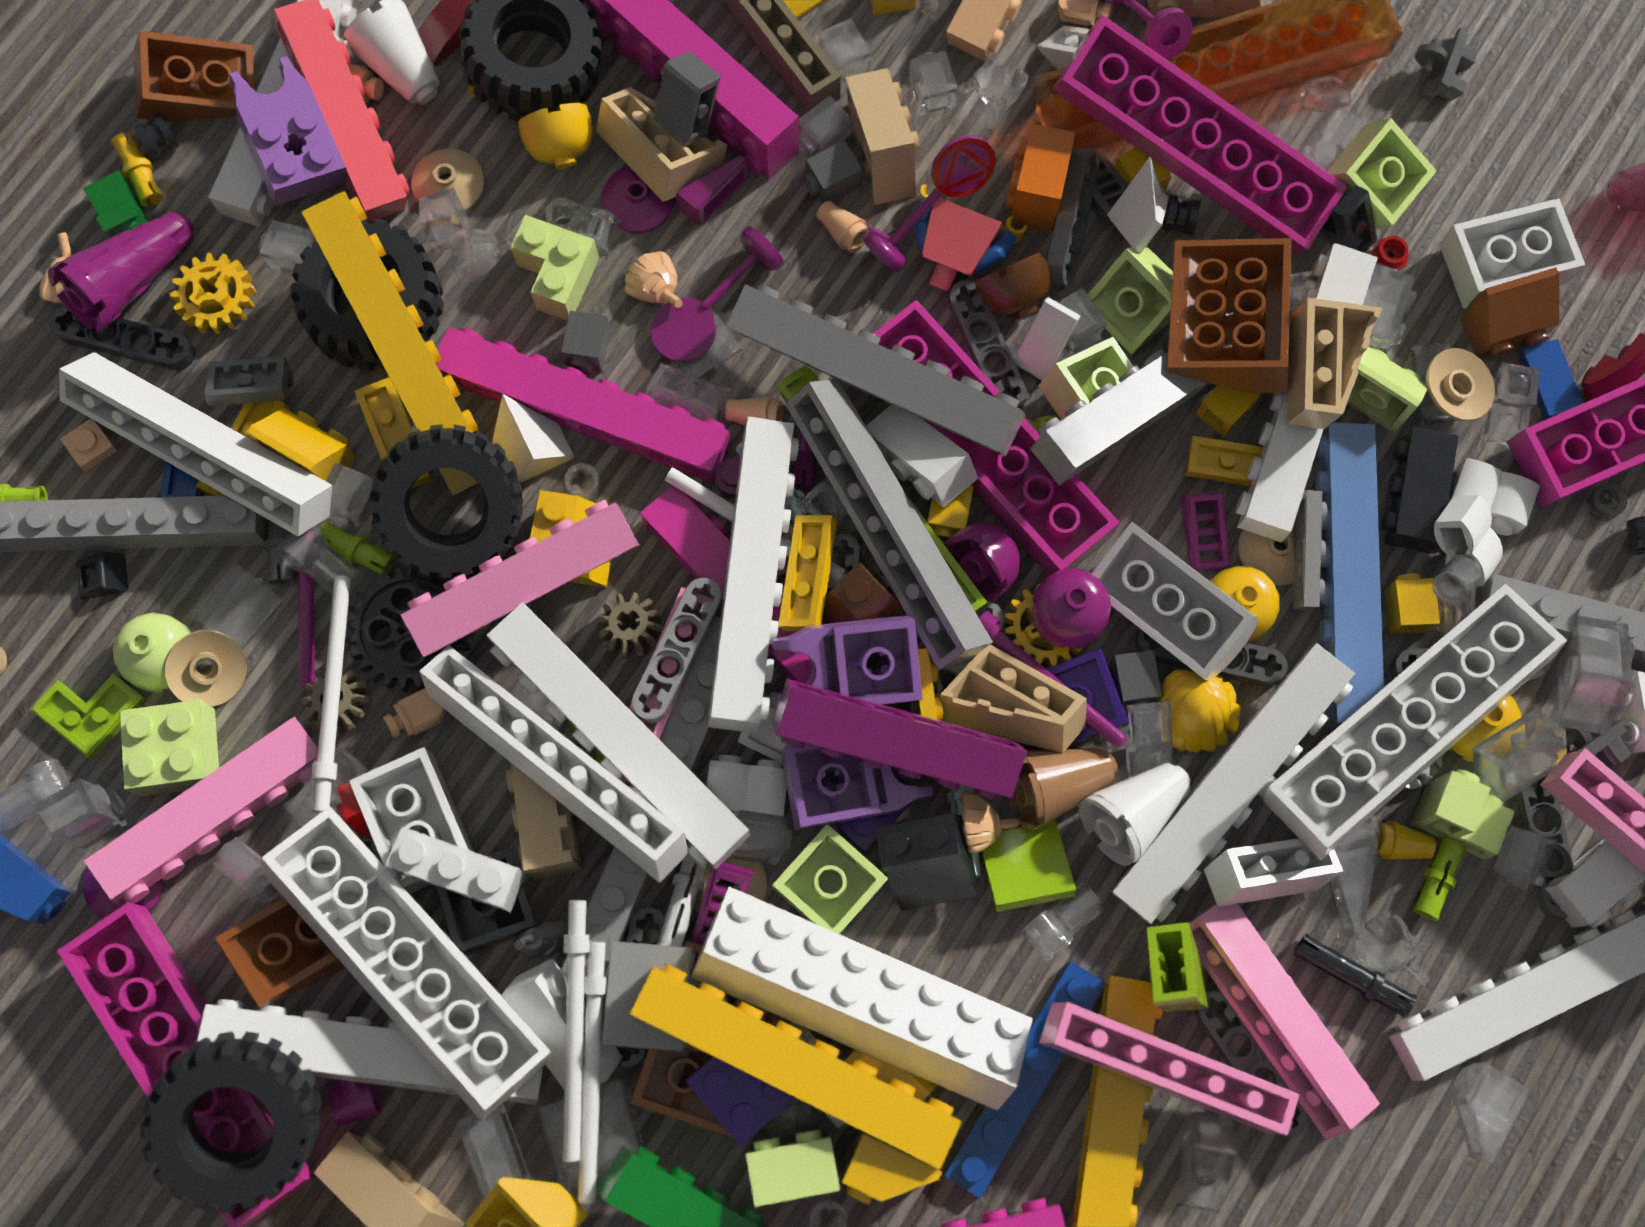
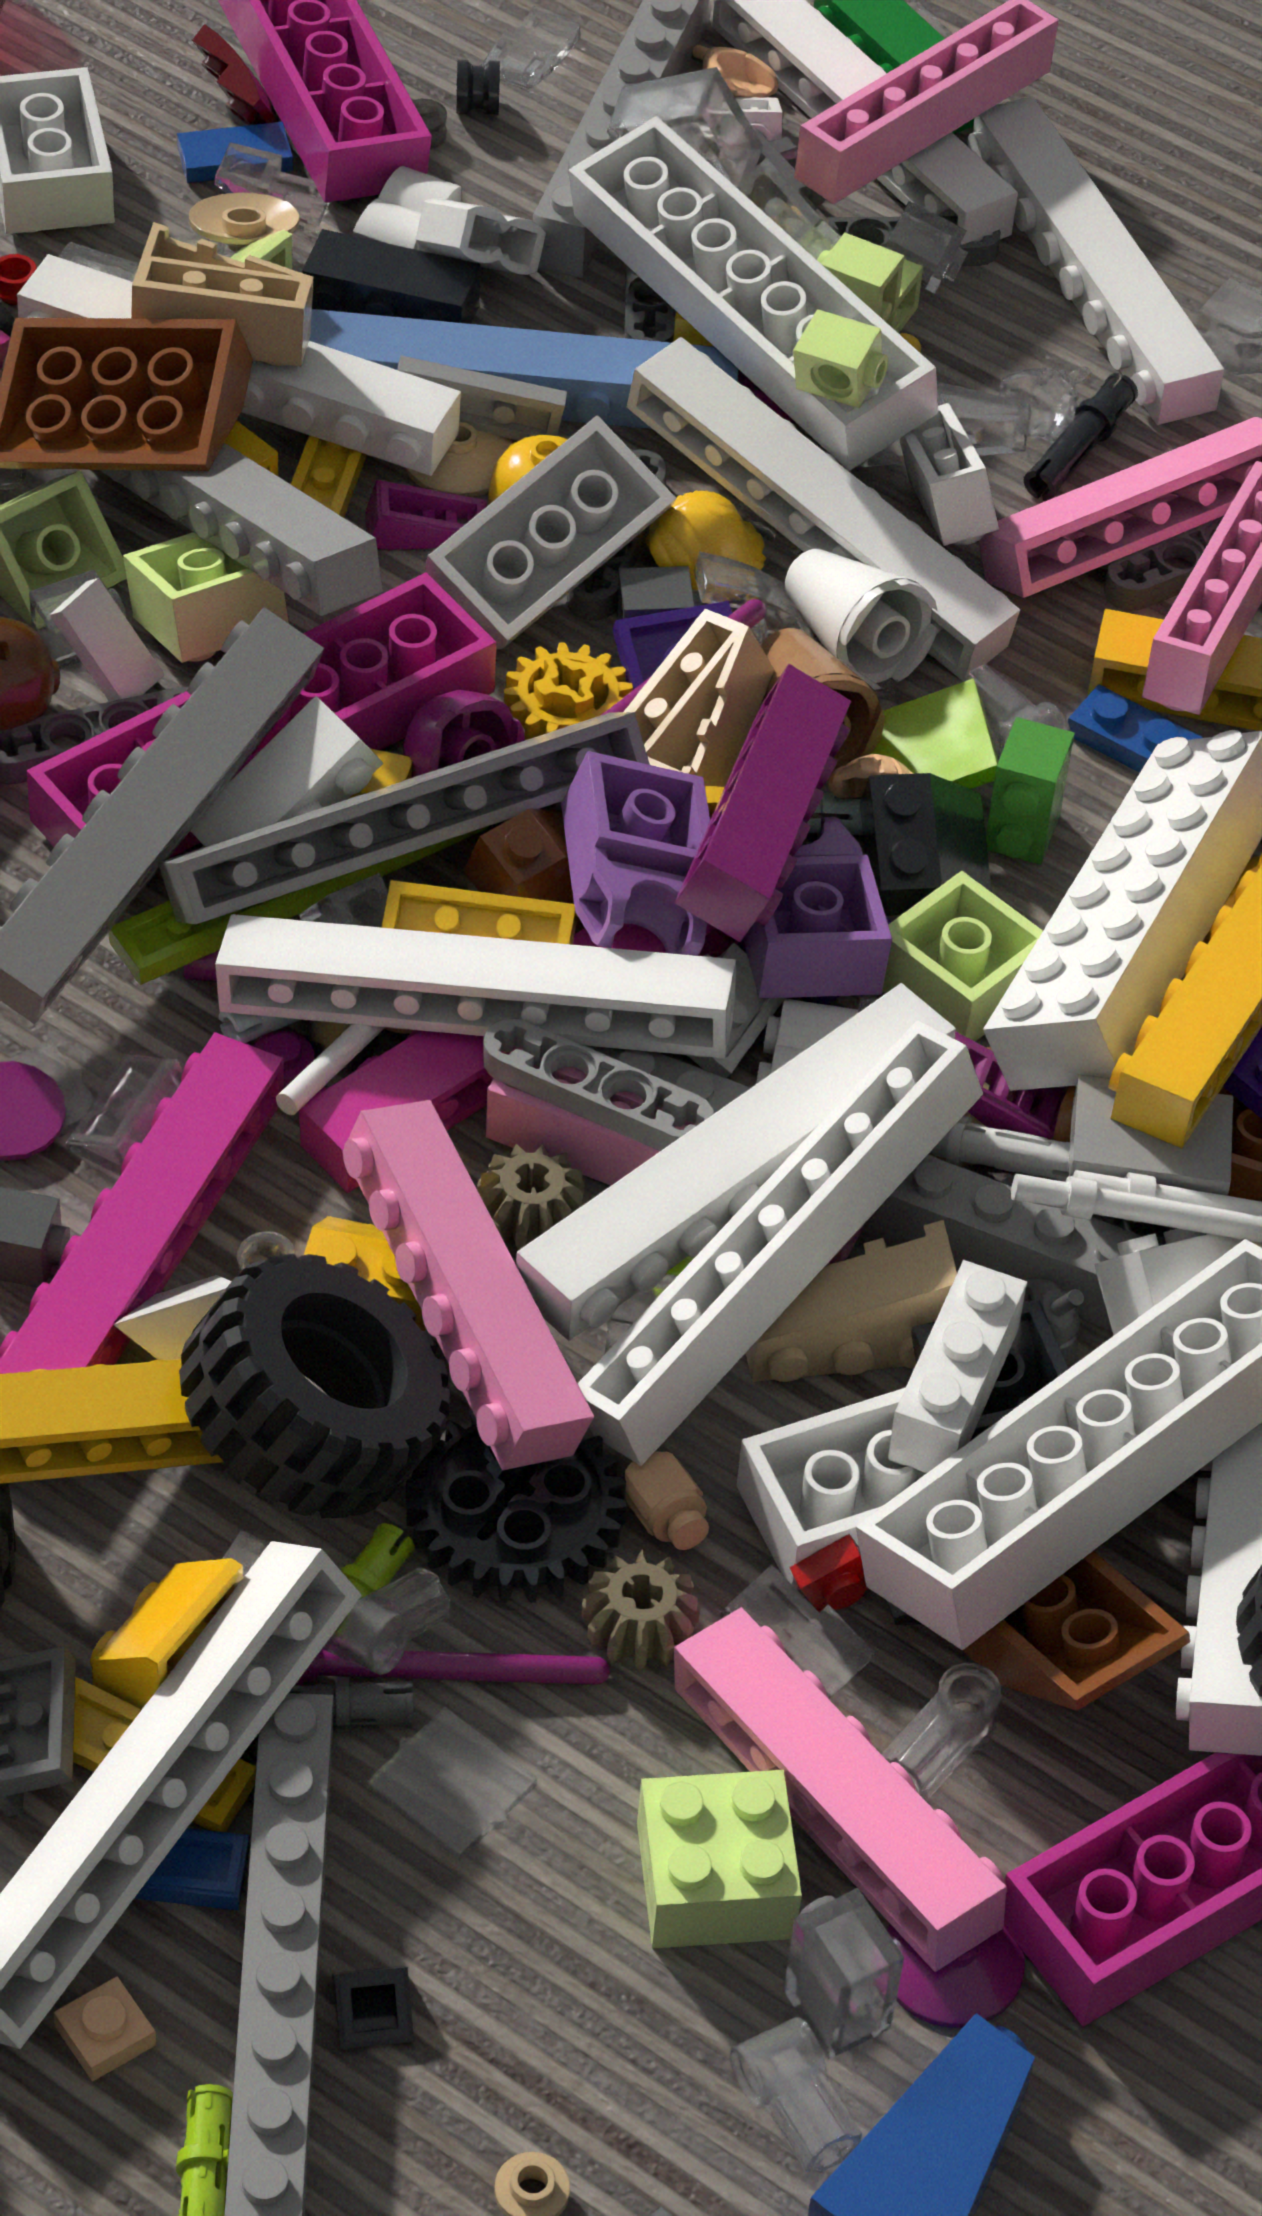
camera: 90 degrees left, 25 degrees down
lime tile [30,673,146,760] -> none
yellowish green cylinder [112,612,191,693] -> none
tan dish [164,630,247,707] -> none
white bar [311,575,351,813] -> none
yellow plate [354,377,432,489] -> none
light nougat cone [725,396,783,426] -> none
magenta cylinder [1031,568,1111,649] -> none
lime slope [1147,922,1208,1013] -> none
yellow brick [1384,573,1440,634] -> none
lime pin [1413,837,1467,921] -> none
clear piece [1432,555,1482,637] -> none
dark orange slope [1460,267,1560,358] -> none
none -> yellowish green brick [793,309,888,408]
none -> bright green brick [986,717,1075,865]

